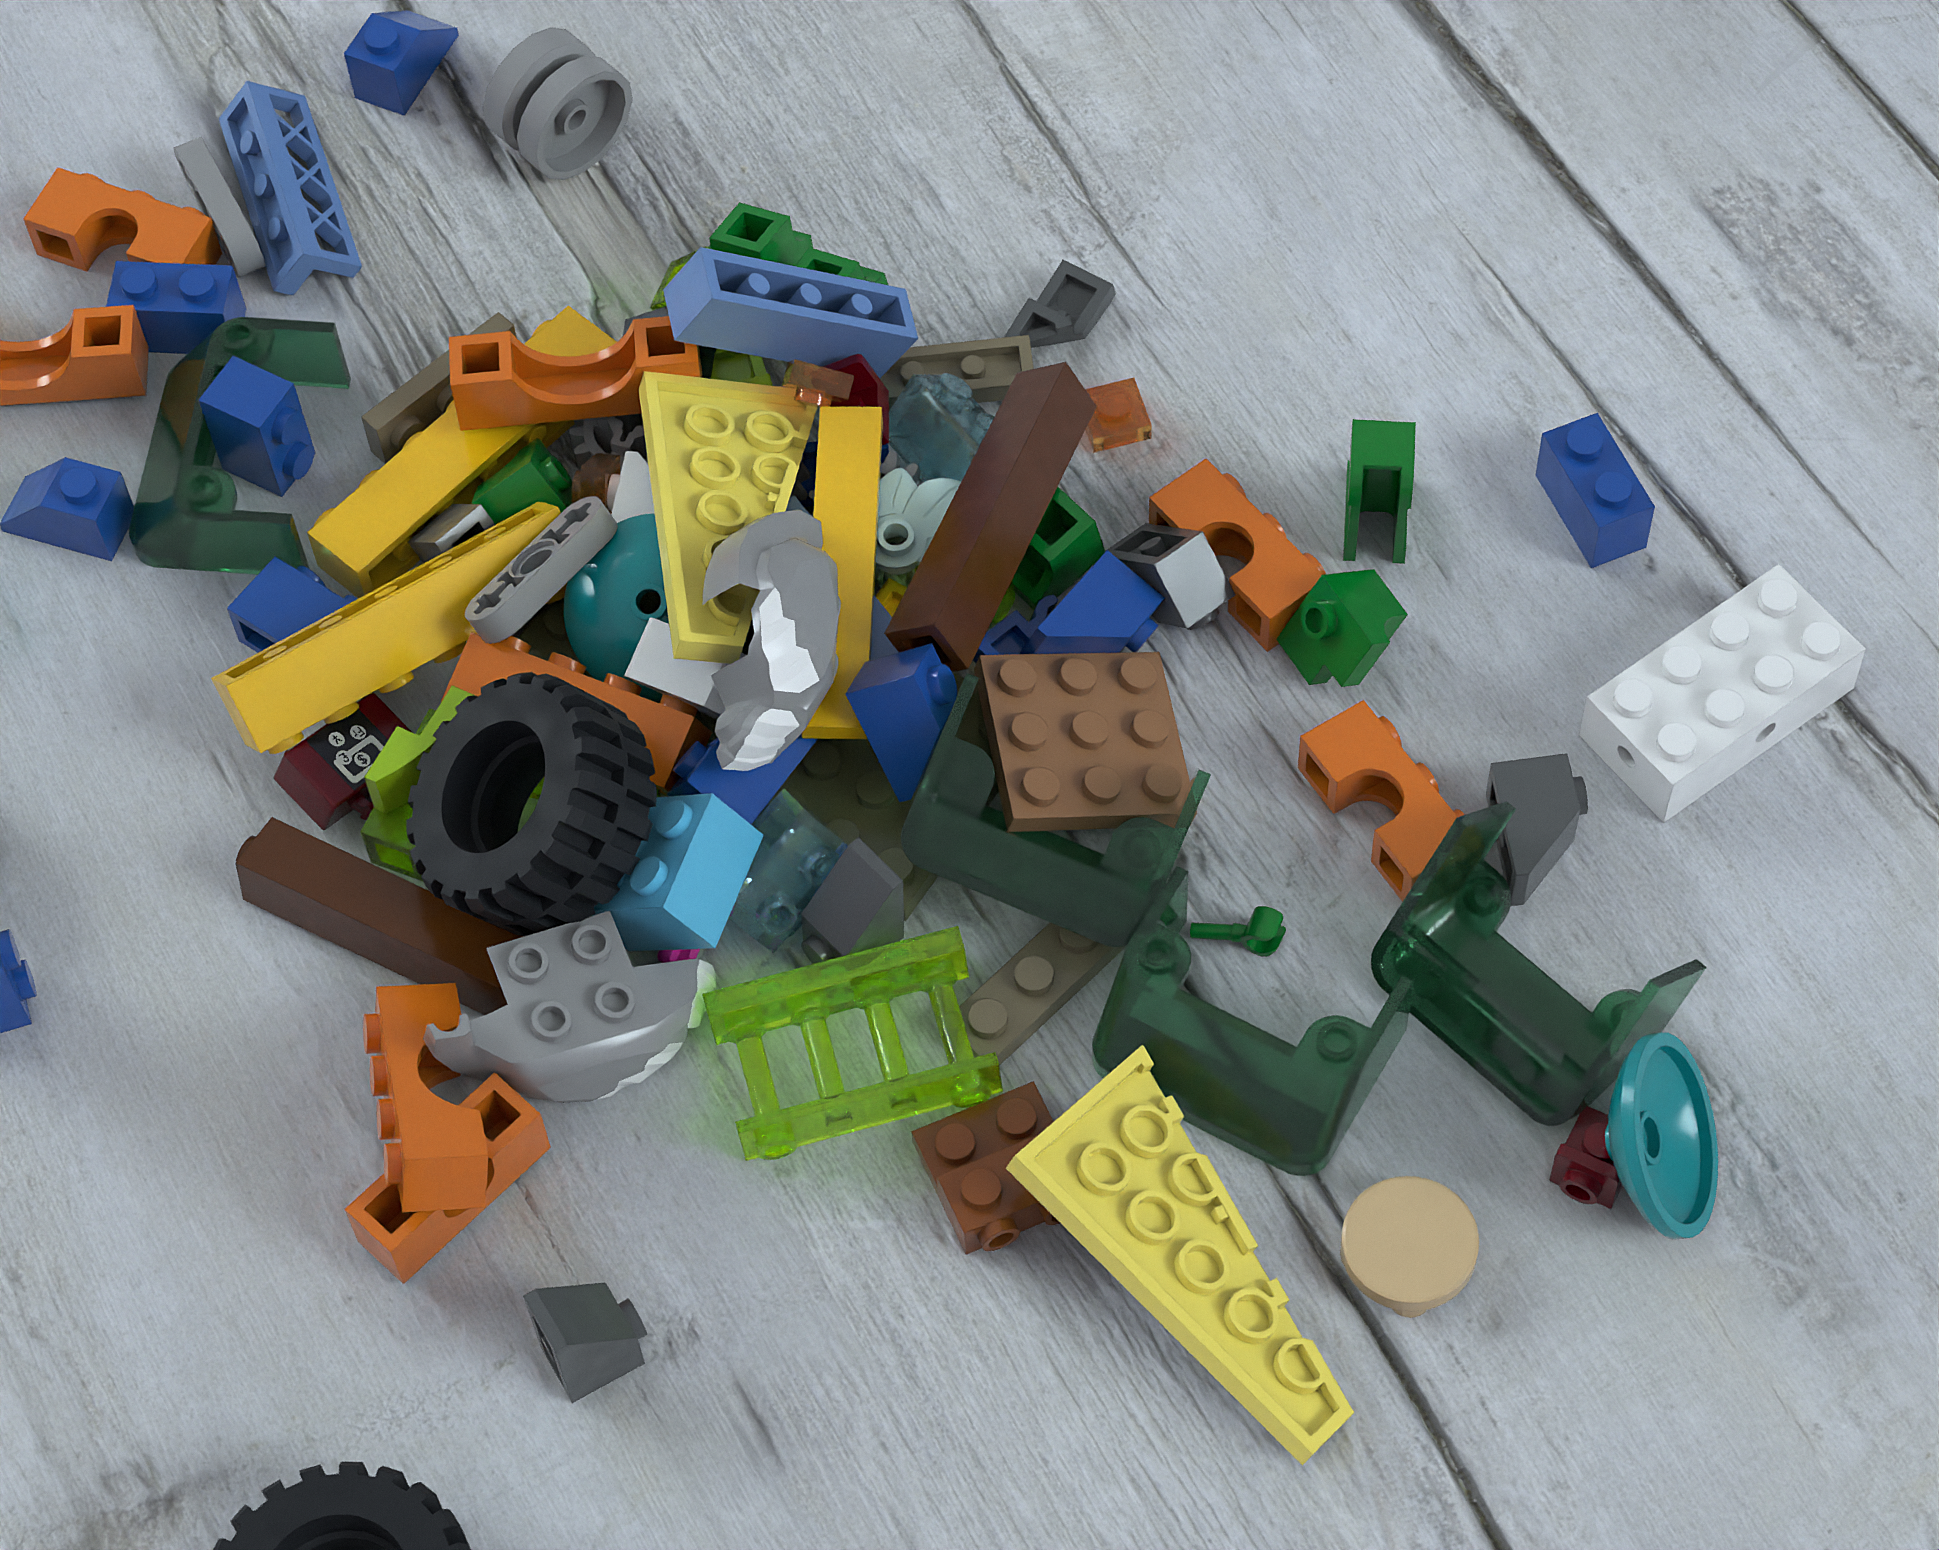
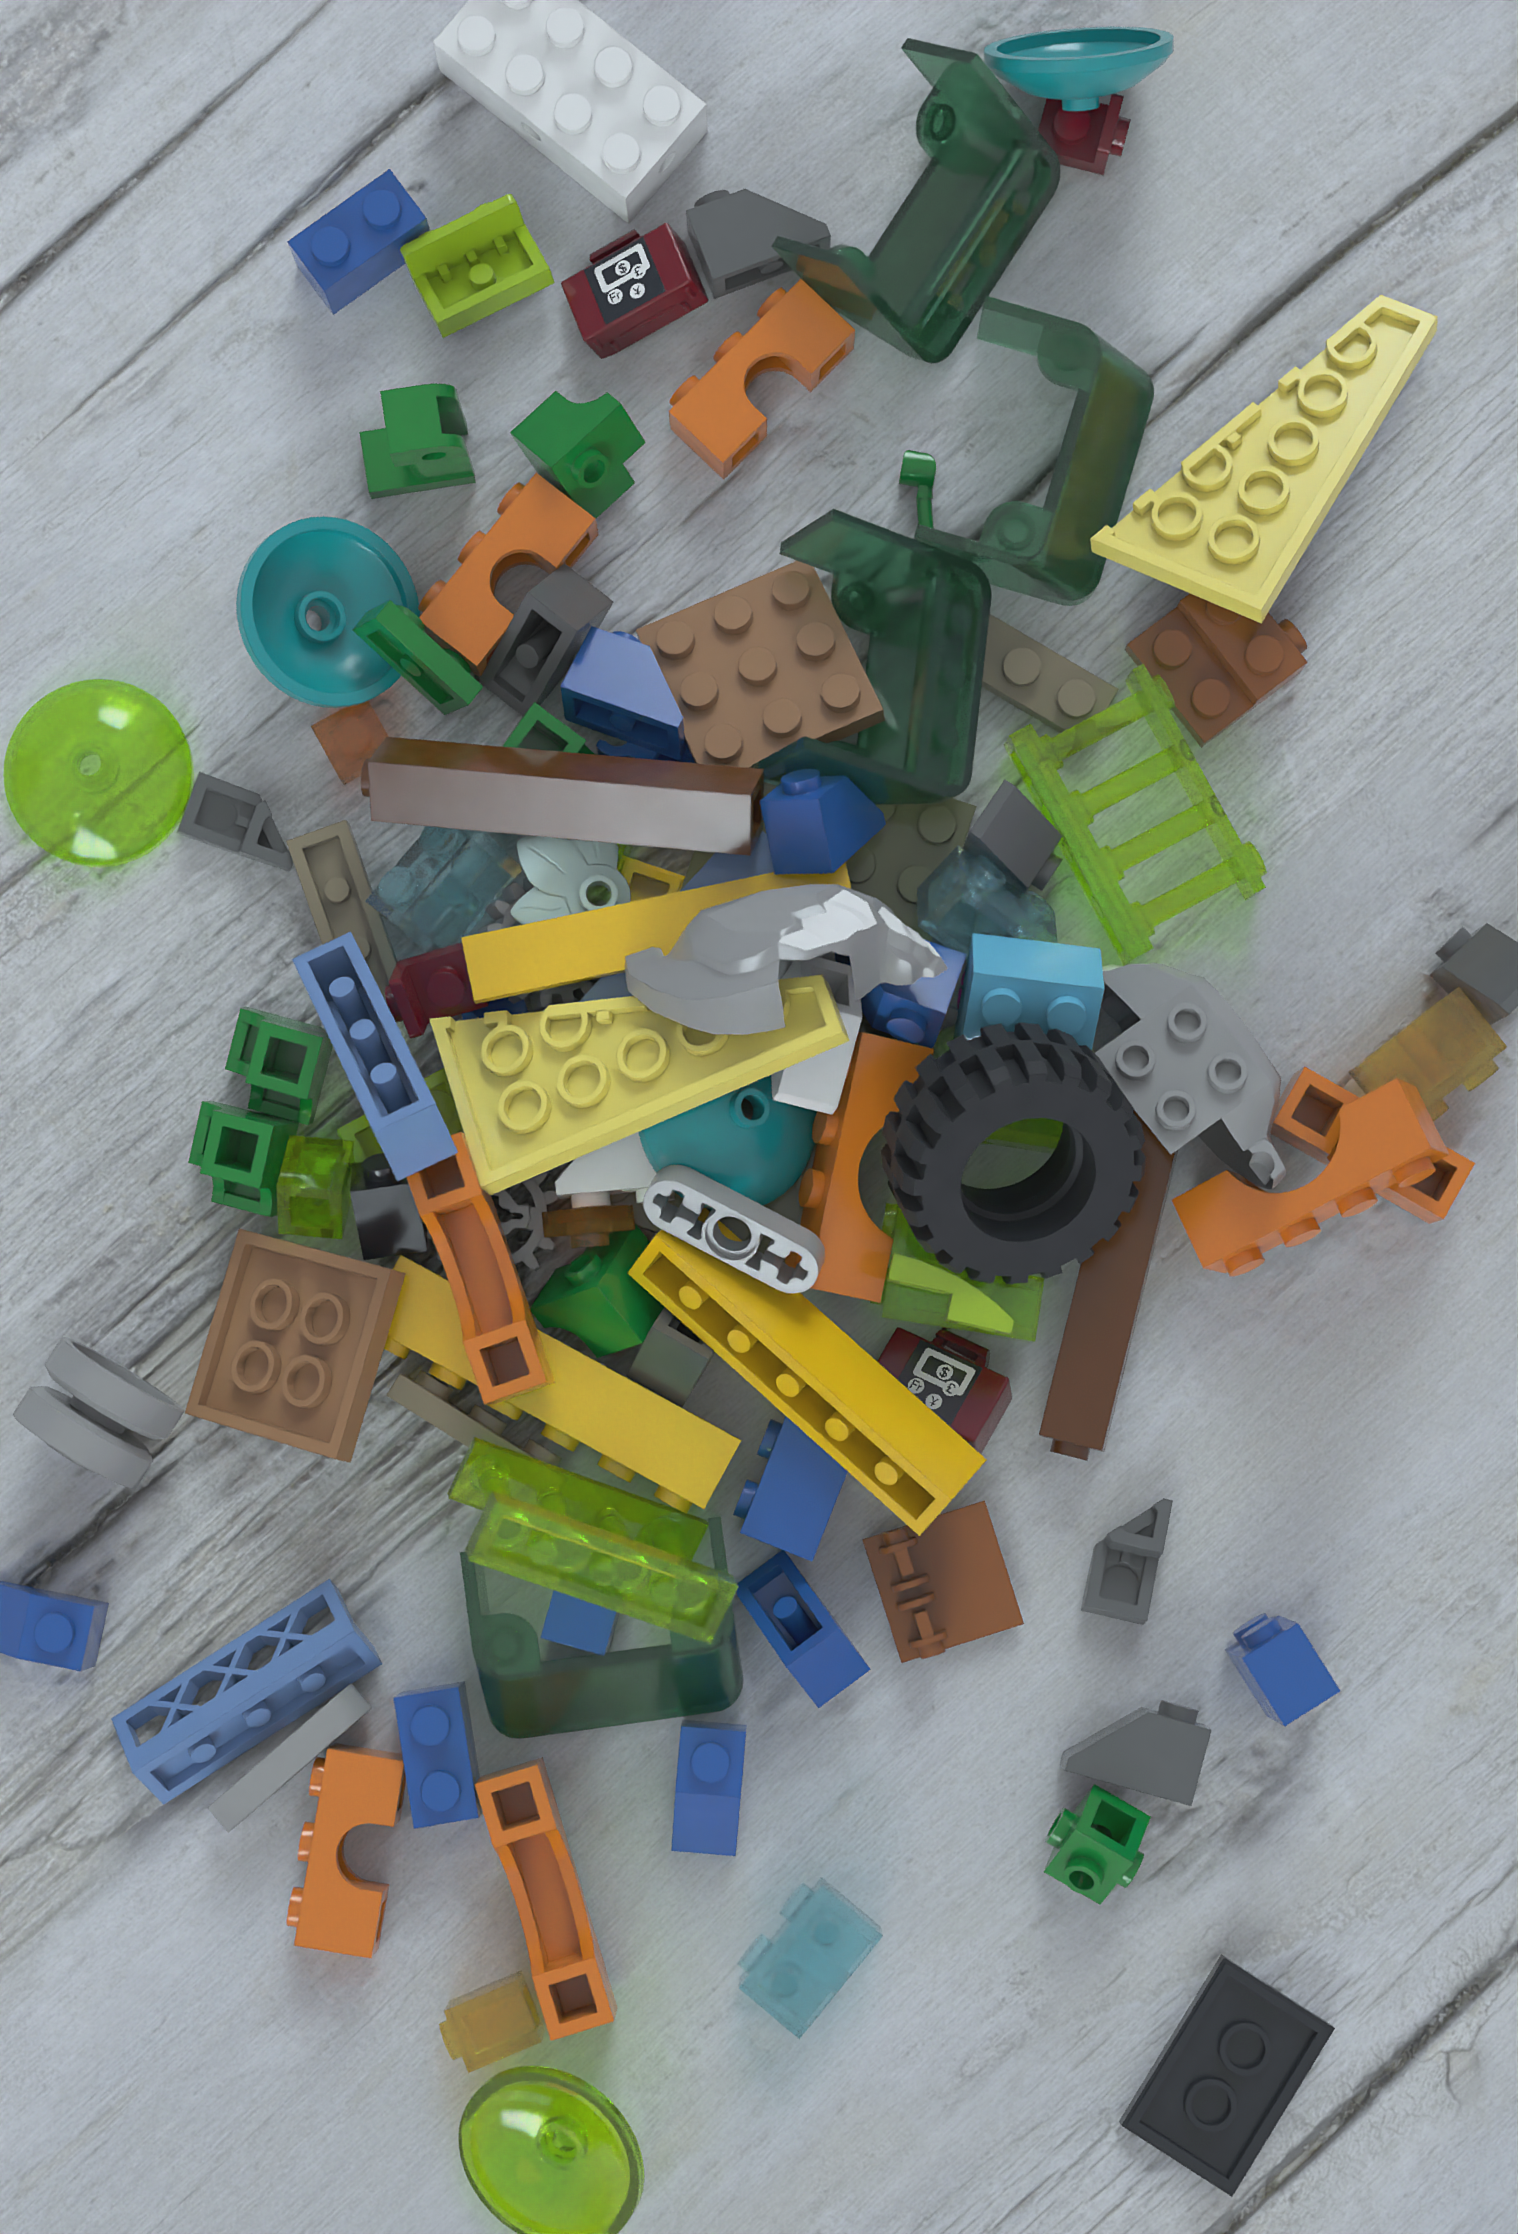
camera: 105 degrees left, 25 degrees up
clear orange plate [781,359,854,408] -> none
tan tile [1340,1176,1479,1318] -> none
none -> clear neon green dish [3,679,194,867]
none -> medium nougat plate [185,1228,405,1463]
none -> teal dish [236,516,420,708]
none -> green plate [352,600,483,715]
none -> lime bracket [400,194,555,338]
none -> clear neon green fence [447,1437,738,1644]
none -> dark red piece [561,223,709,359]
none -> blue slope [732,1550,871,1708]
none -> dark orange hinge [862,1500,1024,1663]
none -> dark grey slope [1081,1498,1173,1625]
none -> clear yellow brick [1348,987,1507,1121]

